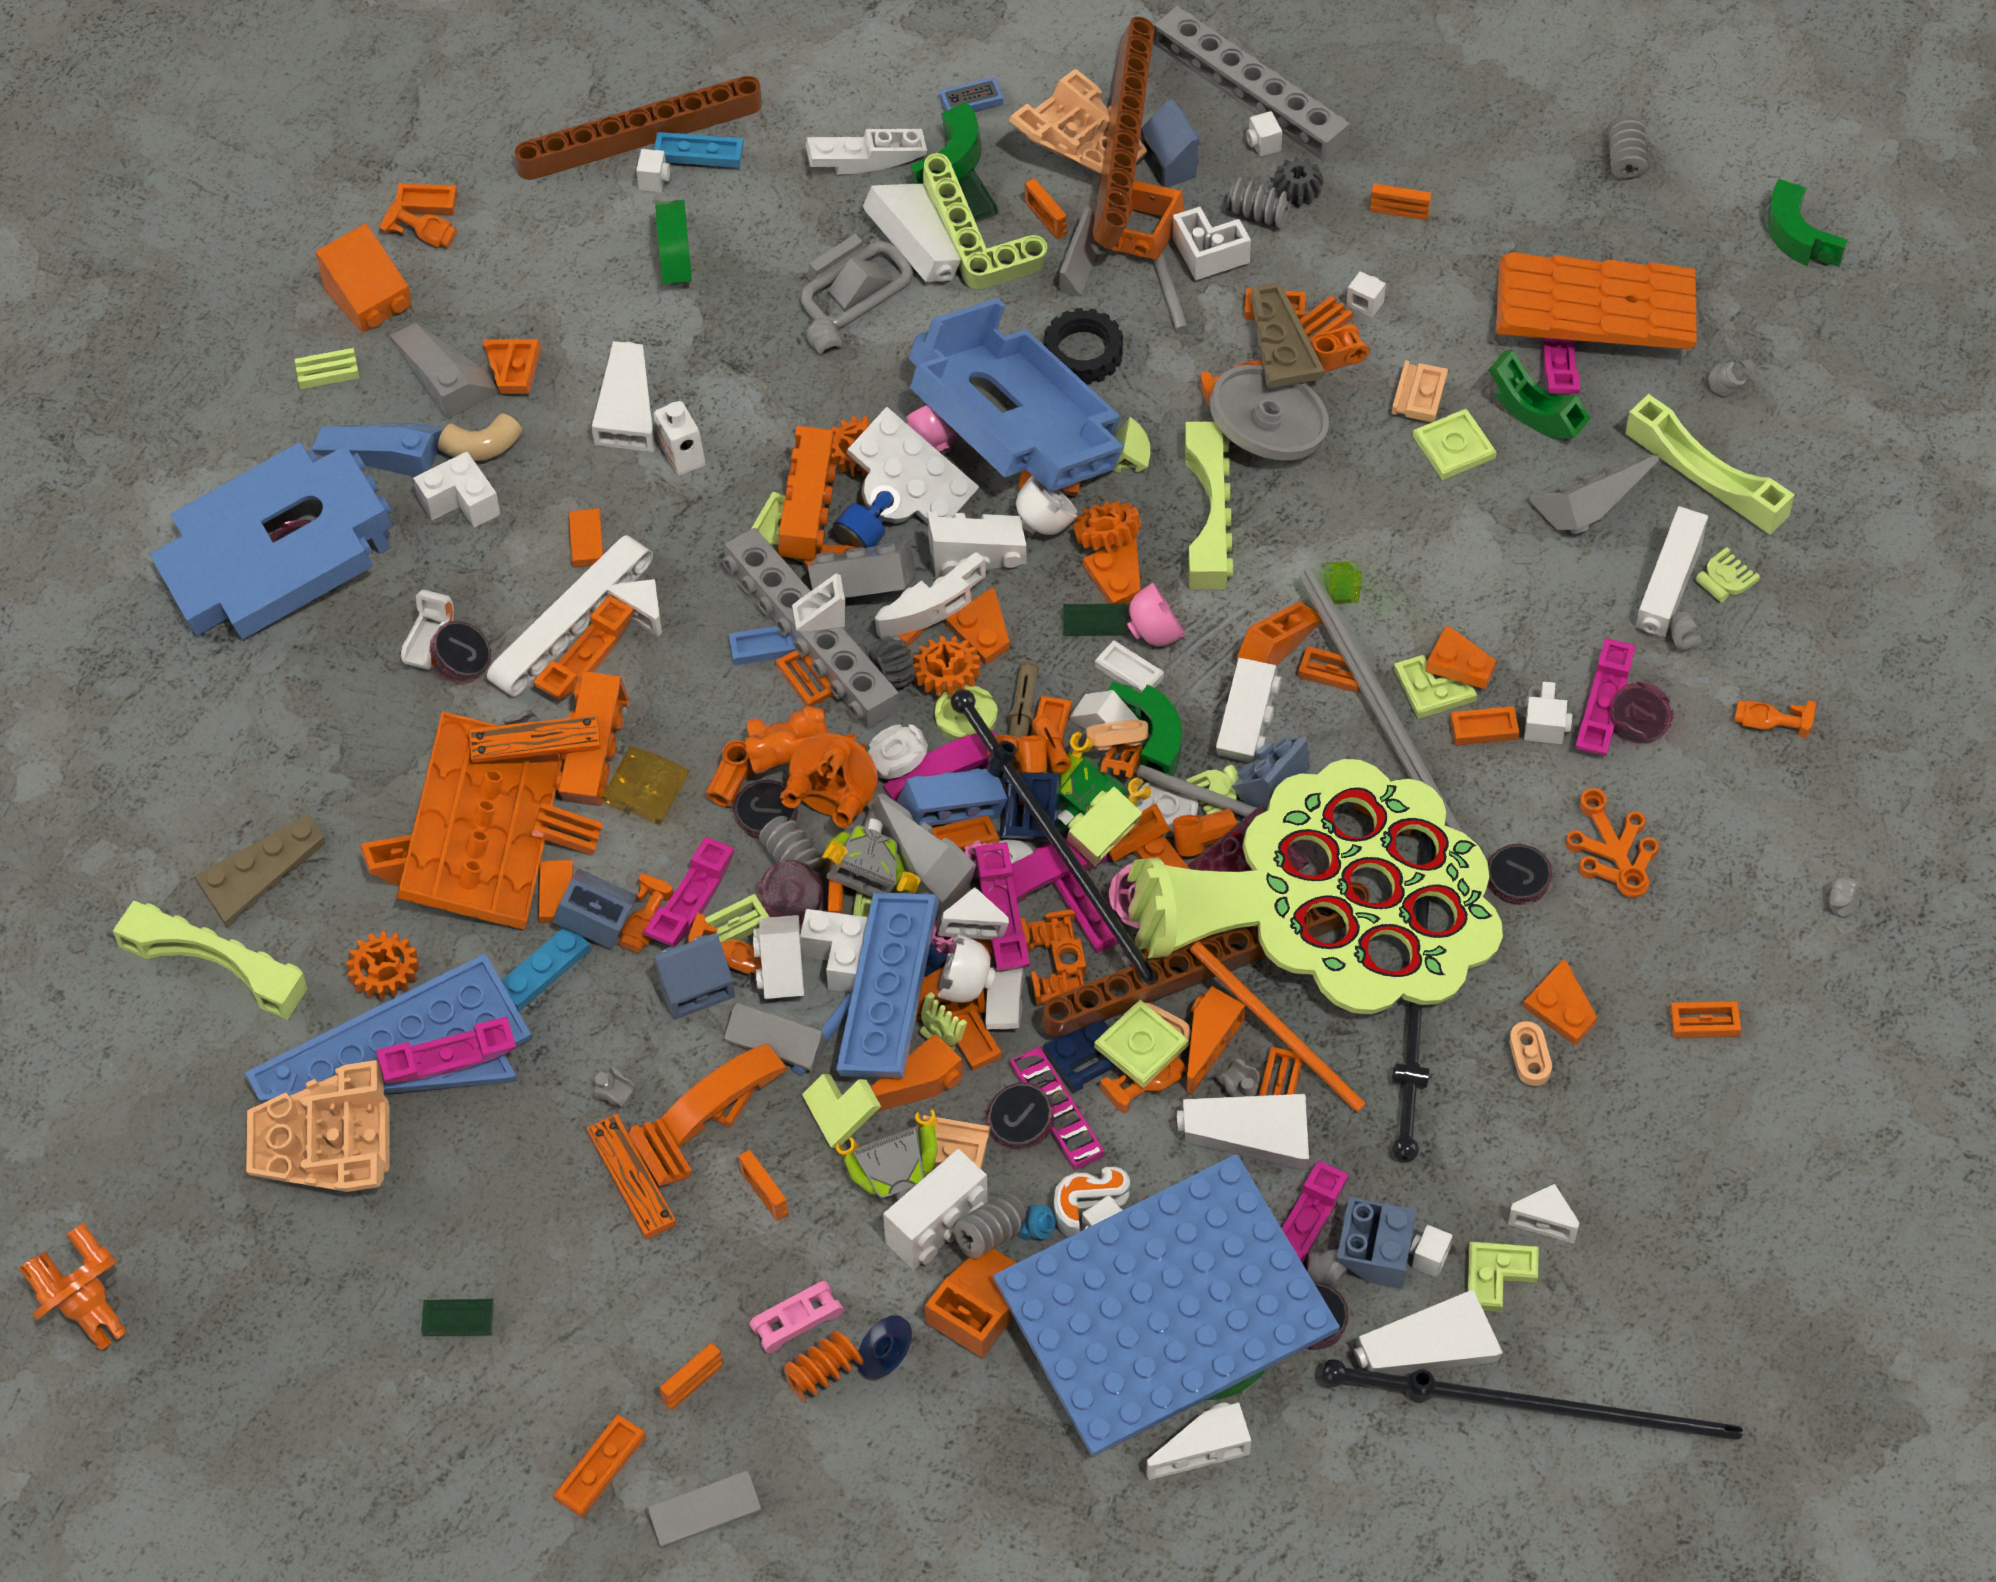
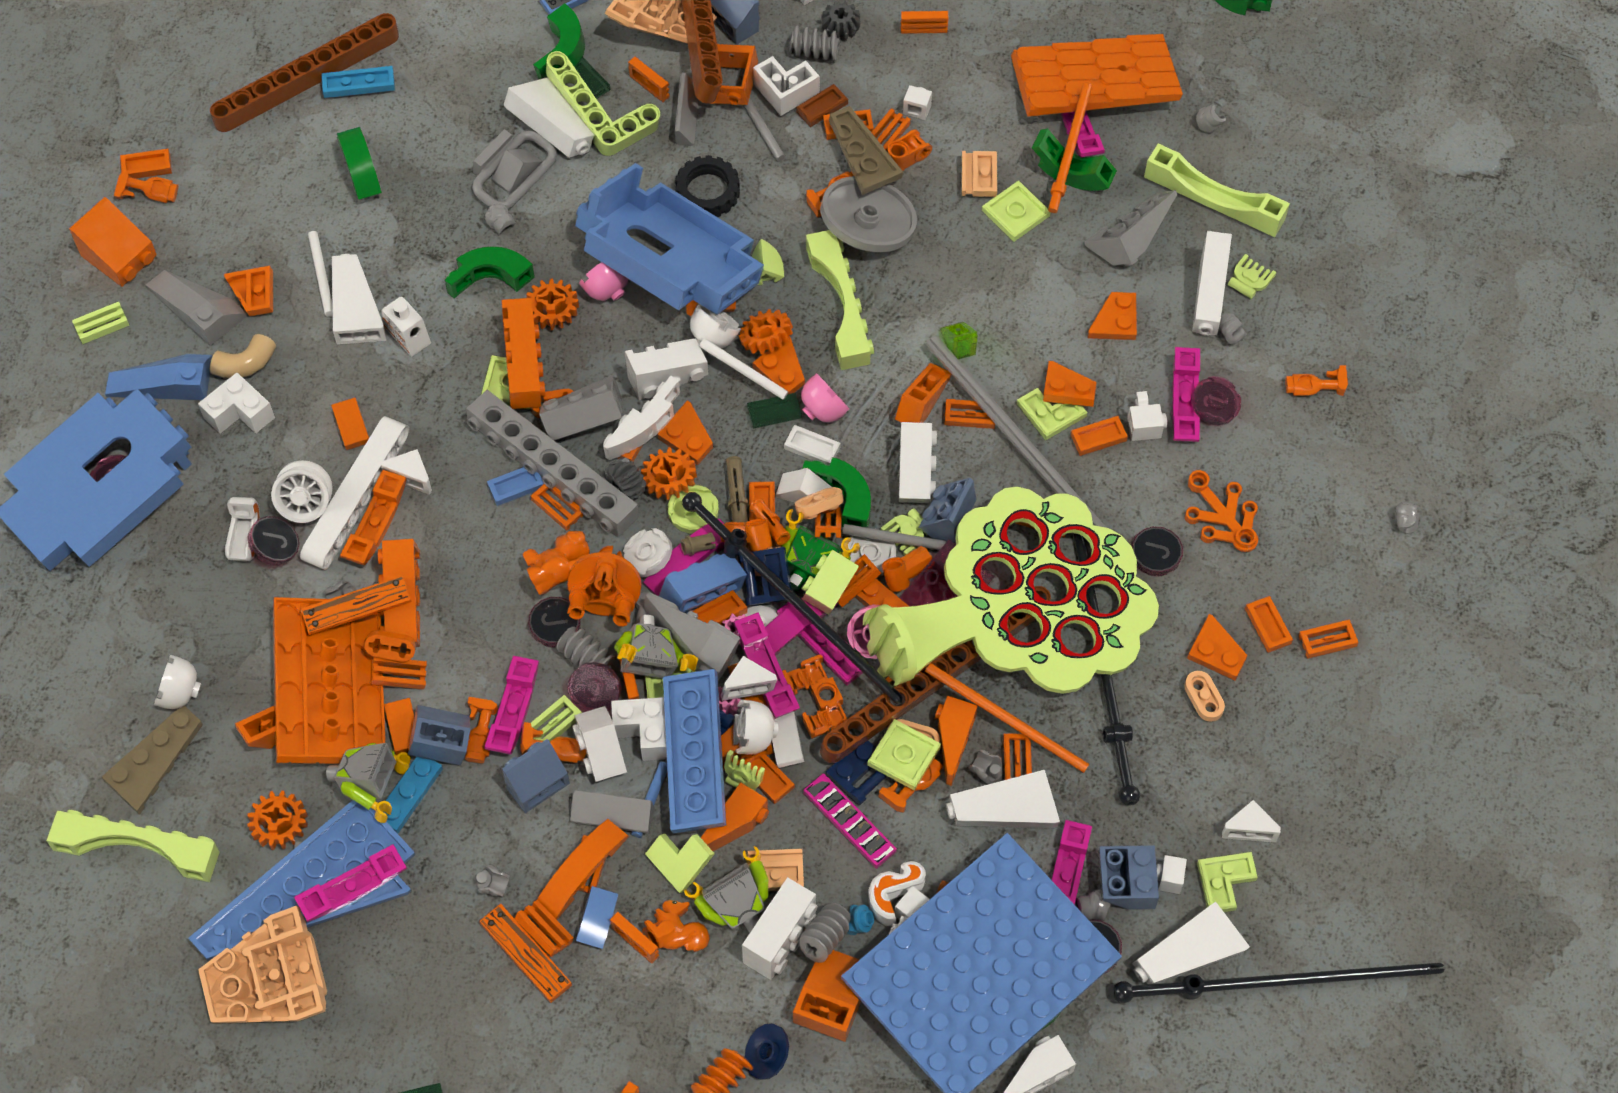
camera: 15 degrees left, 5 degrees up
clear yellow slope [601,746,690,826] -> none
white plate [636,149,671,192] -> none
orange piece [706,740,753,808] -> none
bright pink plate [749,1281,845,1353] -> none
white slope [792,573,845,632] -> none
white slope [805,129,927,175] -> none
white plate [833,407,979,548] -> none
black tile [987,1082,1055,1149] -> none
none -> white cylinder [154,655,201,709]
none -> white wheel [271,460,333,523]
none -> white bar [308,231,333,317]
none -> torso [326,743,411,823]
none -> orange beam [365,630,416,662]
none -> green arch [445,247,535,298]
none -> medium blue slope [576,886,618,949]
none -> orange animal [642,900,710,952]
none -> dark tan pin [681,532,716,556]
none -> white bar [699,339,788,400]
none -> dark orange tile [796,84,848,128]
none -> orange bar [1048,83,1092,213]
none -> orange wing [1088,292,1137,340]
none -> orange tile [1245,596,1293,653]

